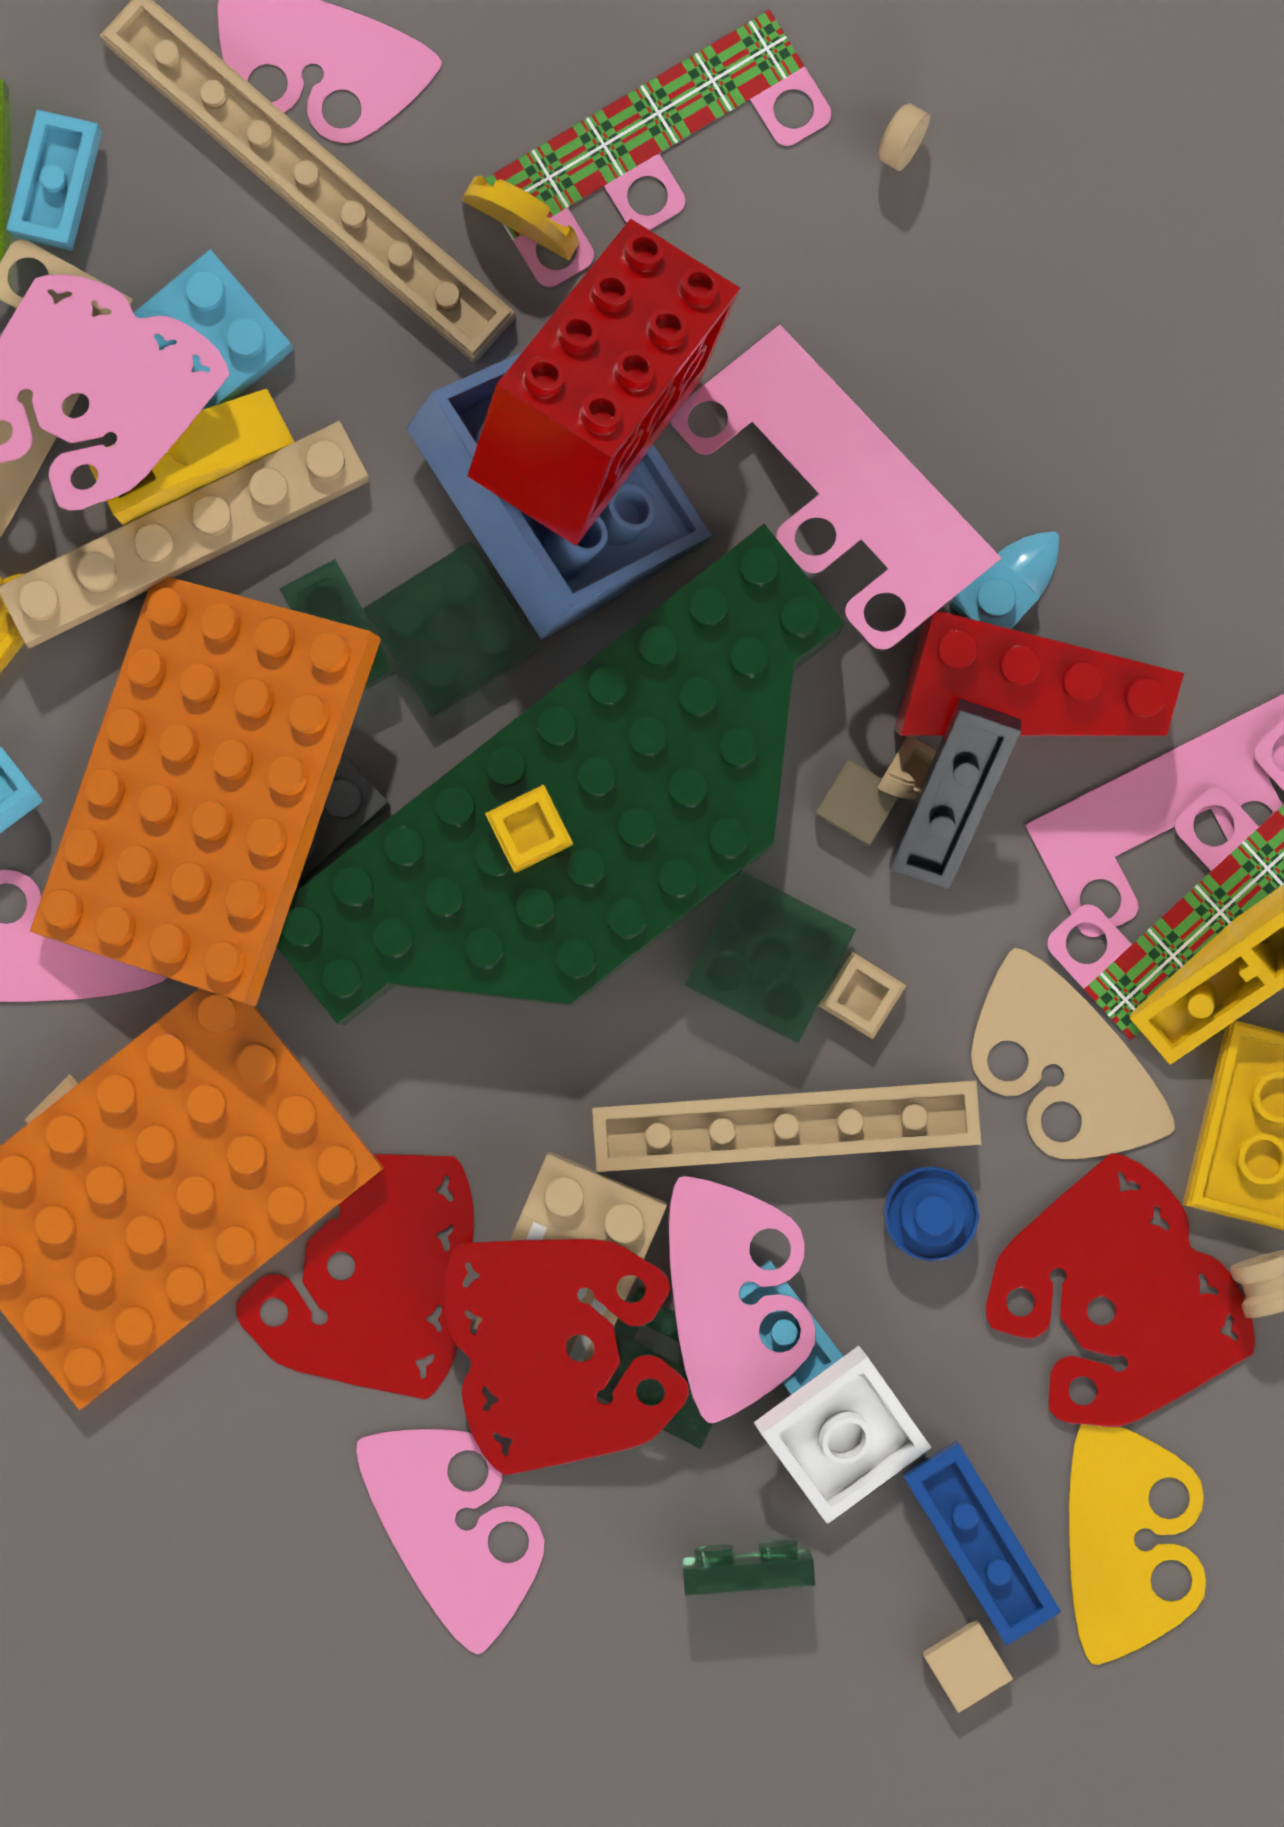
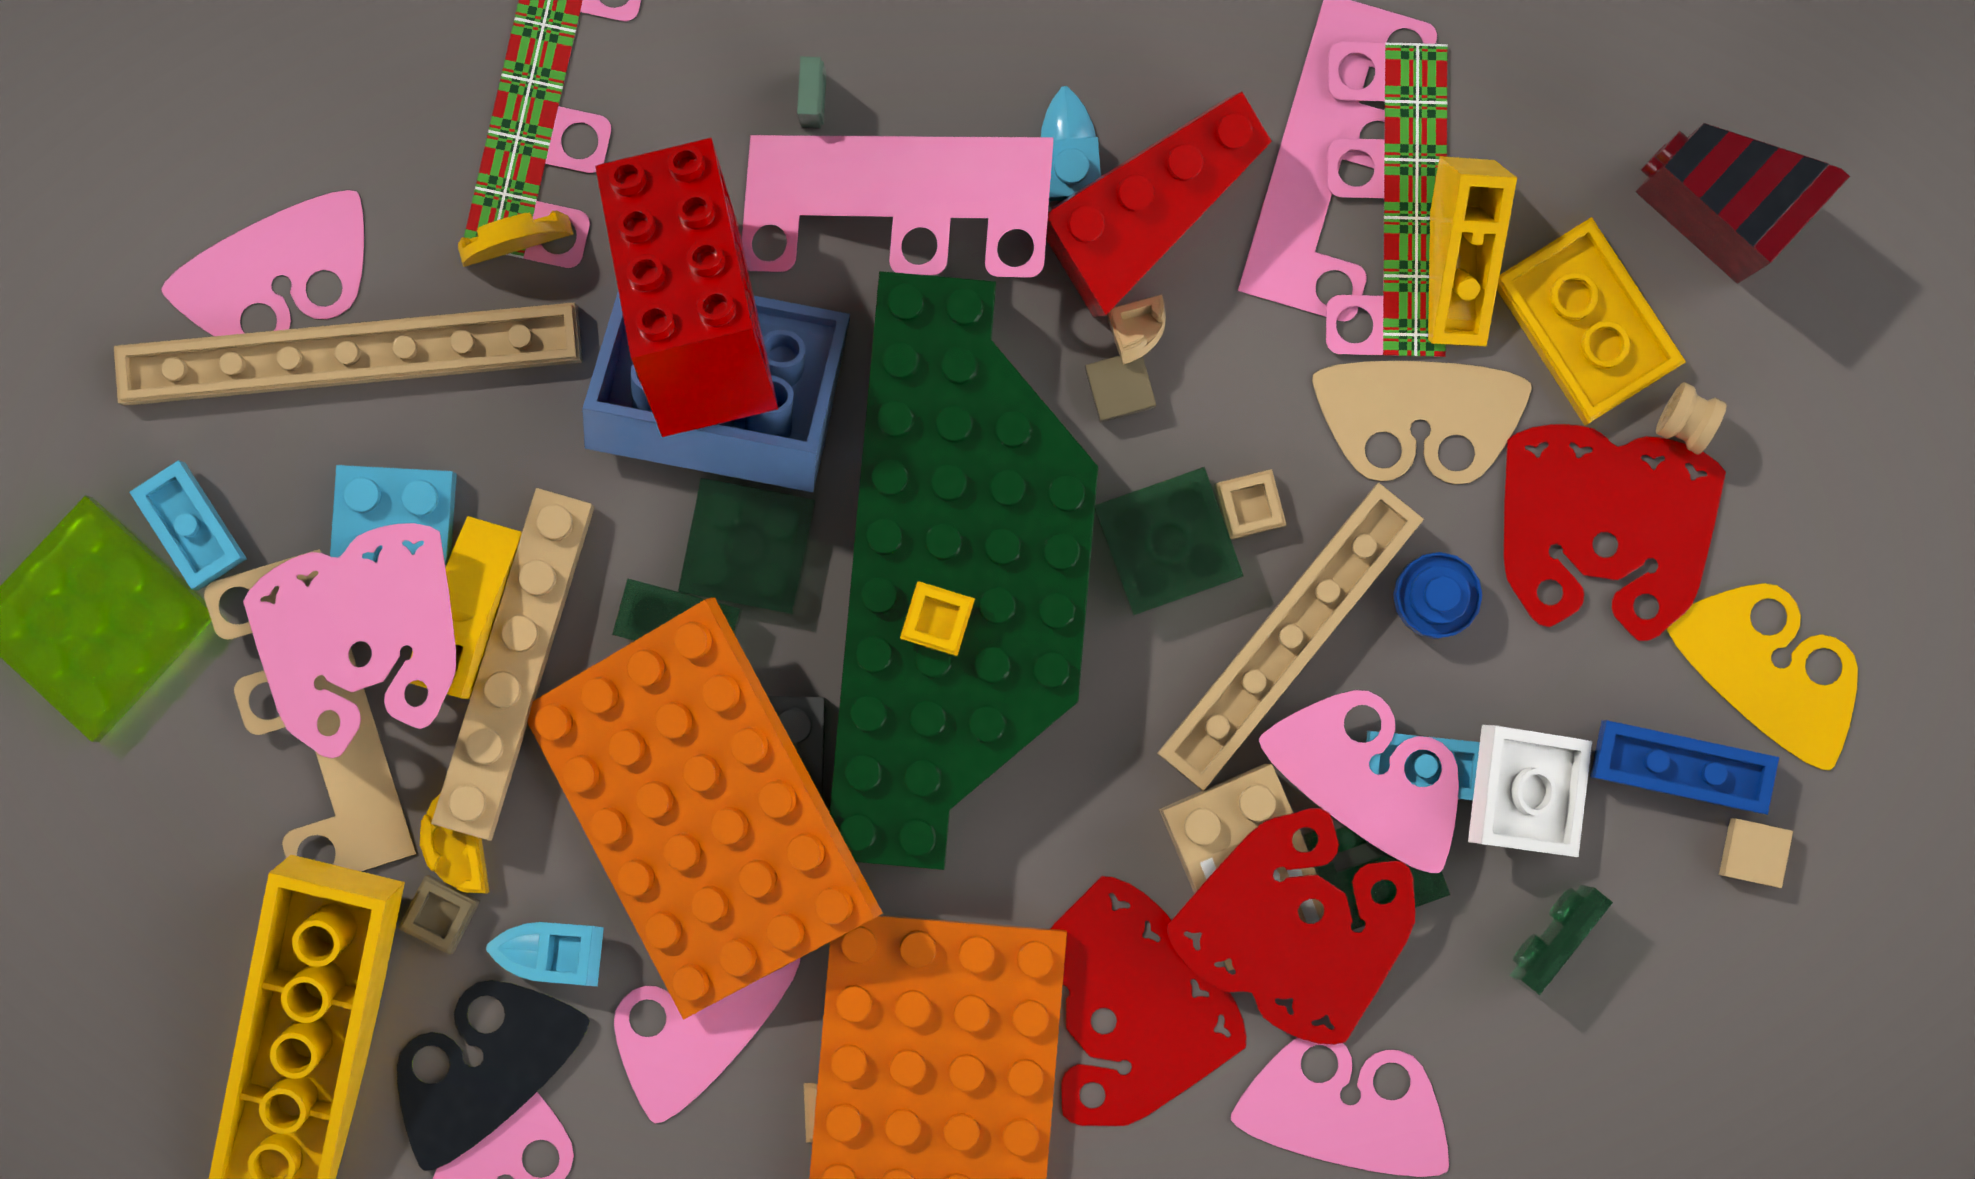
camera: 50 degrees left, 0 degrees up
plate [889,698,1022,890] -> none
none -> sand green tile [797,56,827,128]

